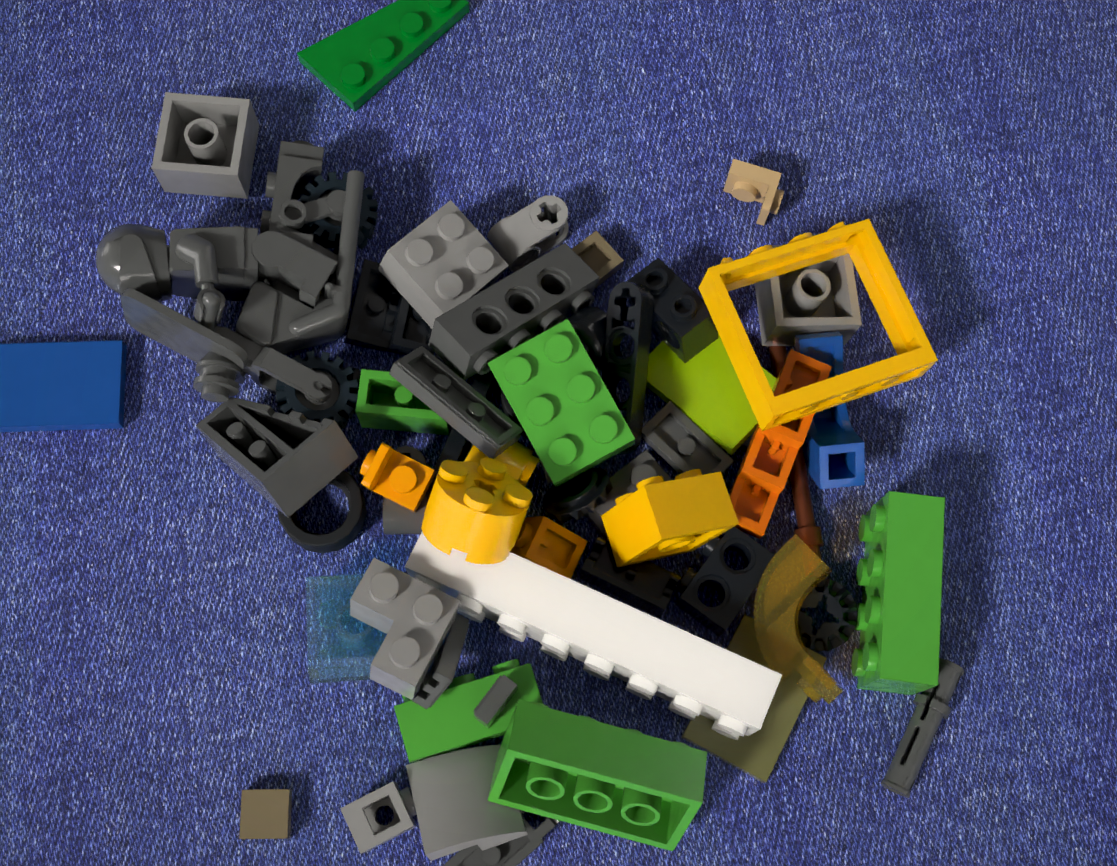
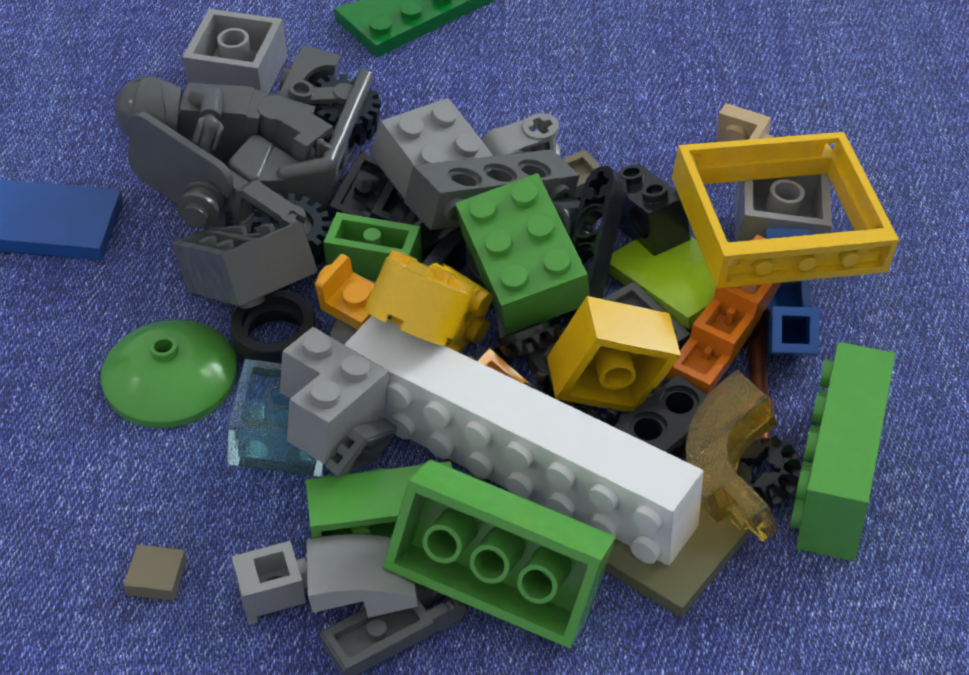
camera: 15 degrees right, 25 degrees down
dark grey tile [389,346,524,459] -> none
dark grey tile [473,675,518,729] -> none
dark grey pin [880,658,965,798] -> none
none -> bright green dish [101,319,238,428]

